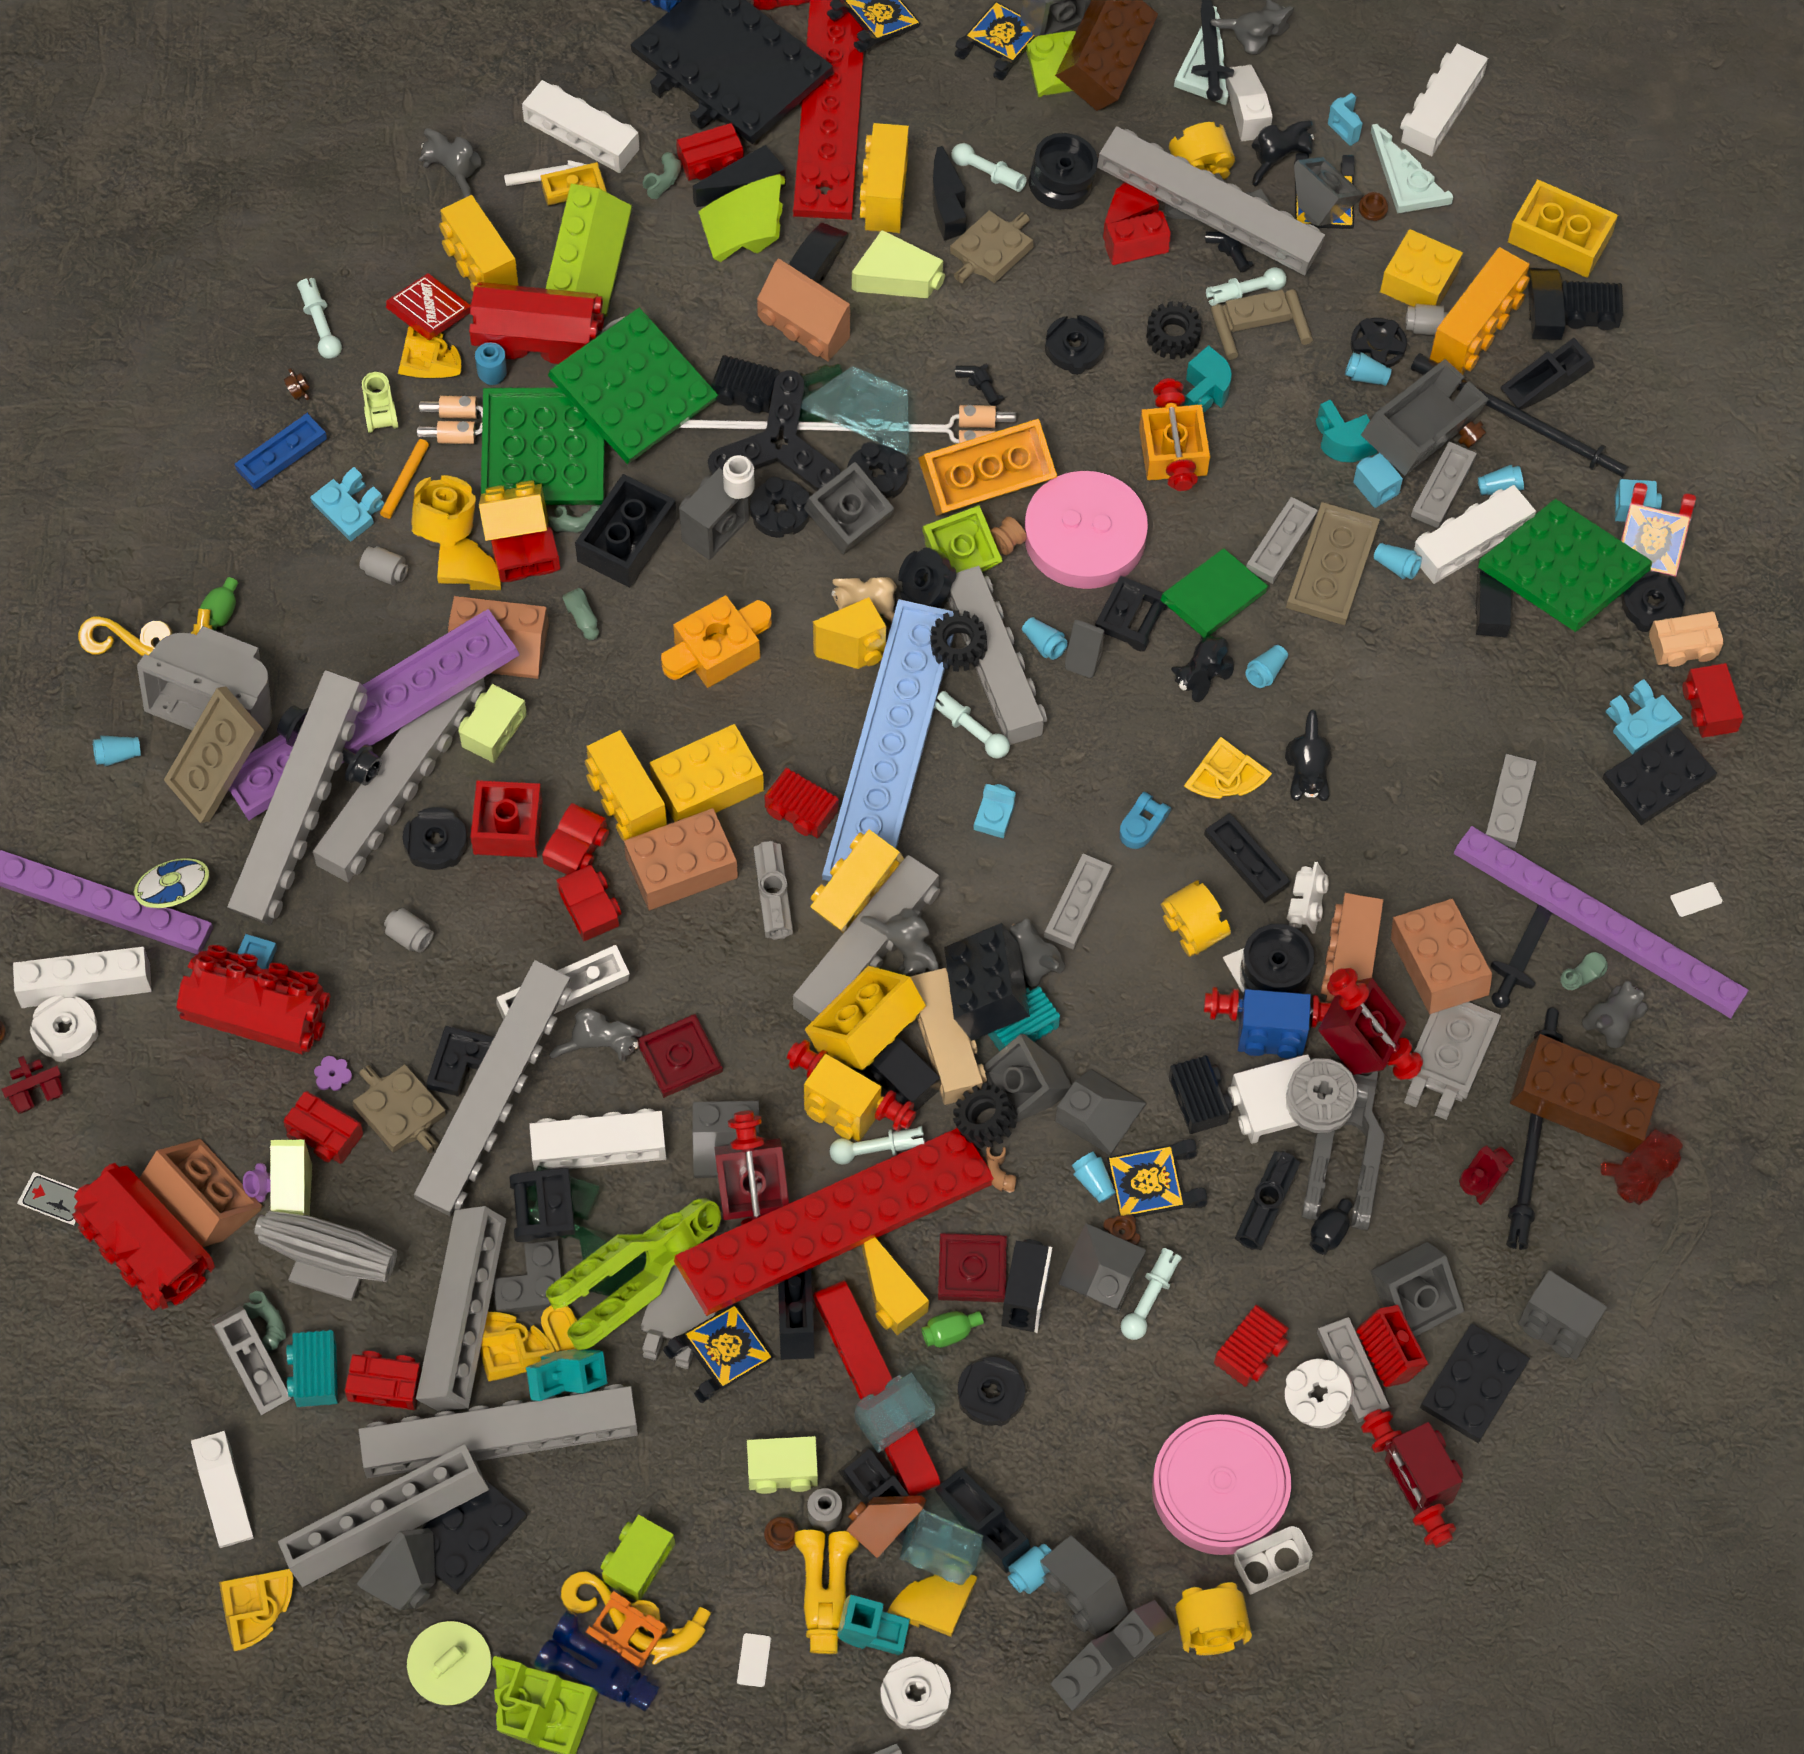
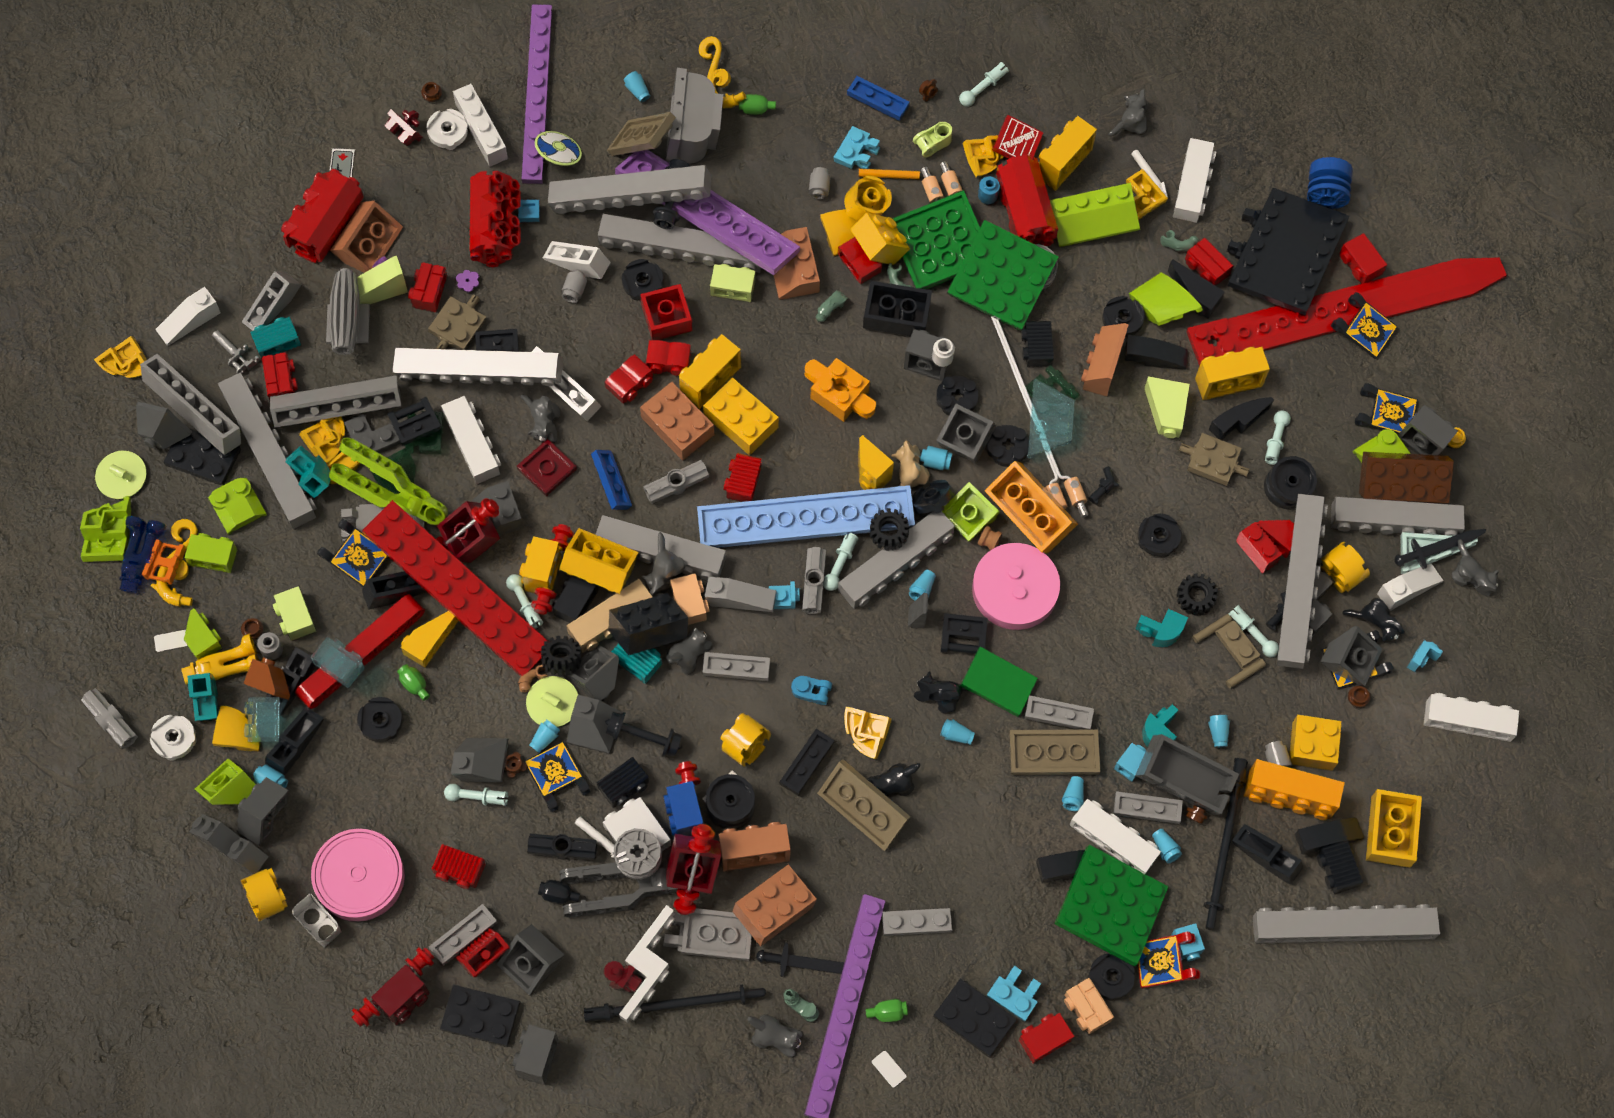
camera: 70 degrees right, 5 degrees up
sand green piece [243,1291,286,1350] -> none
black piece [708,370,841,491] -> none
yellow brick [810,829,904,934] -> none
dark red tile [938,1233,1007,1302] -> none
black piece [1001,1239,1052,1333] -> none
light orange brick [1139,378,1210,491] -> none
white plate [1285,1359,1354,1429] -> none
white hinge [1287,862,1329,933] -> none
black wheel [1350,318,1407,368] -> none
light aqua wing [1371,124,1453,214] -> none
reddish brown brick [1510,1034,1660,1154] -> none
clear red brick [1601,1129,1683,1205] -> none
none -> lime slope [184,608,222,660]
none -> lime slope [195,759,256,805]
none -> lime slope [208,478,267,535]
none -> light grey piece [212,330,260,374]
none -> yellowish green shield [526,676,578,727]
none -> white slope [543,241,611,279]
none -> white piece [575,817,614,858]
none -> blue plate [591,450,632,510]
none -> black piece [605,712,683,757]
none -> white bracket [619,905,675,1023]
none -> light nougat brick [670,574,710,625]
none -> light grey slope [705,577,777,612]
none -> light grey piece [802,547,826,614]
none -> dark tan plate [817,759,911,851]
none -> bright green plant [866,999,908,1022]
none -> medium azure brick [920,446,952,471]
none -> black plate [1102,296,1145,337]
none -> light grey brick [1253,904,1440,943]
none -> light grey brick [1331,497,1464,536]

